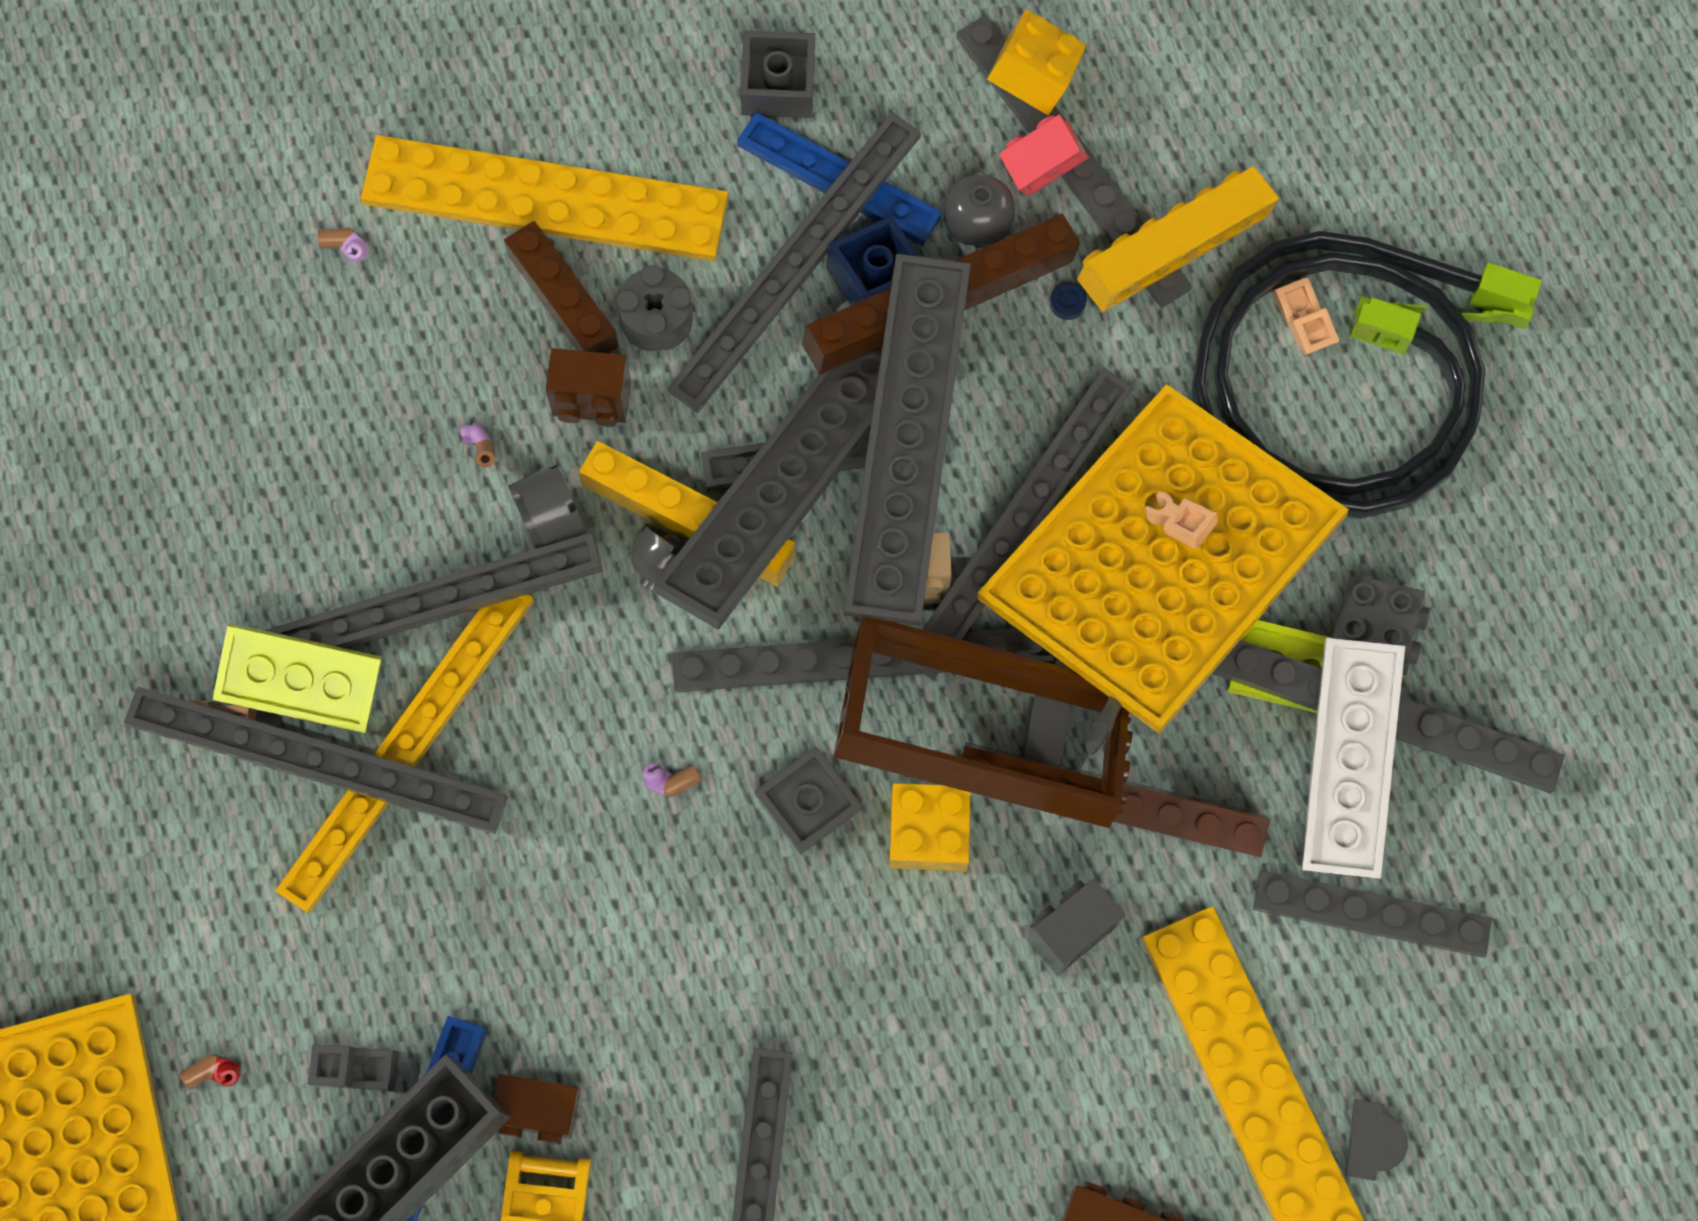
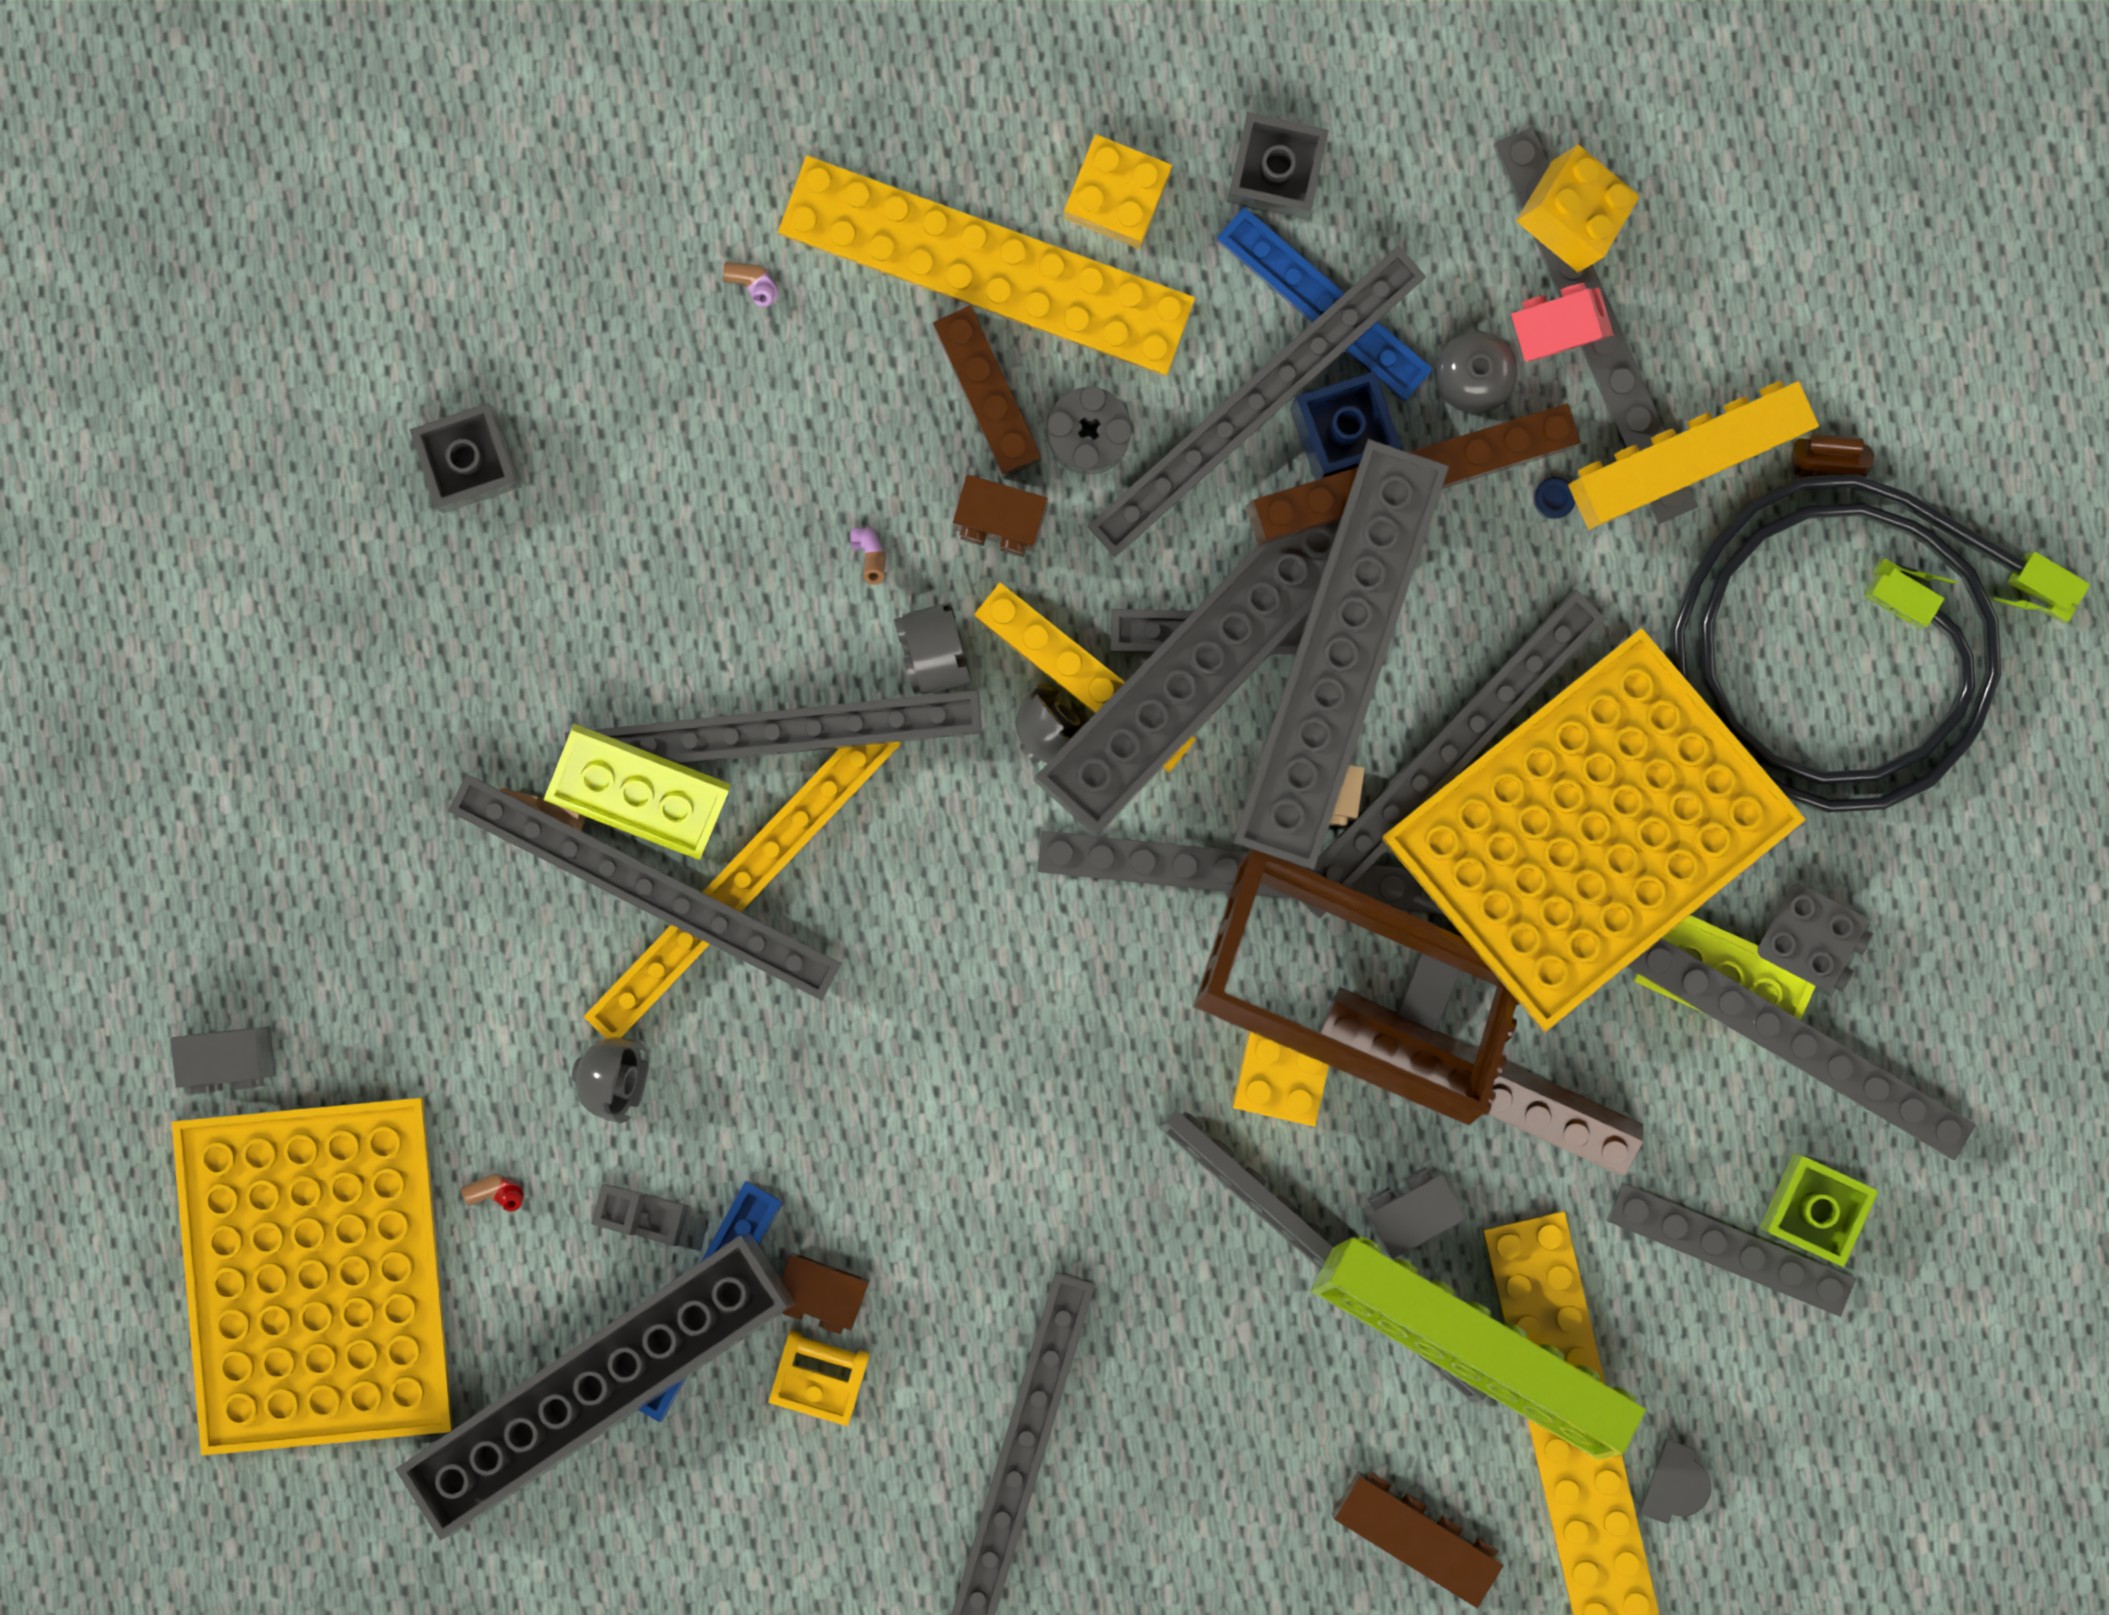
camera: 15 degrees right, 15 degrees up
arm [642,763,702,797] -> none
dark grey plate [754,746,863,855] -> none
dark grey piece [1086,697,1122,755] -> none
light nougat plate [1145,492,1218,550] -> none
light nougat slope [1271,277,1340,355] -> none
white plate [1301,638,1405,879] -> none
none -> dark grey brick [409,403,522,513]
none -> dark grey cylinder [572,1037,649,1124]
none -> yellow brick [1064,134,1172,250]
none -> dark grey plate [1159,1110,1487,1403]
none -> lime brick [1310,1236,1646,1460]
none -> lime brick [1759,1153,1879,1268]
none -> reddish brown piece [1792,434,1875,478]

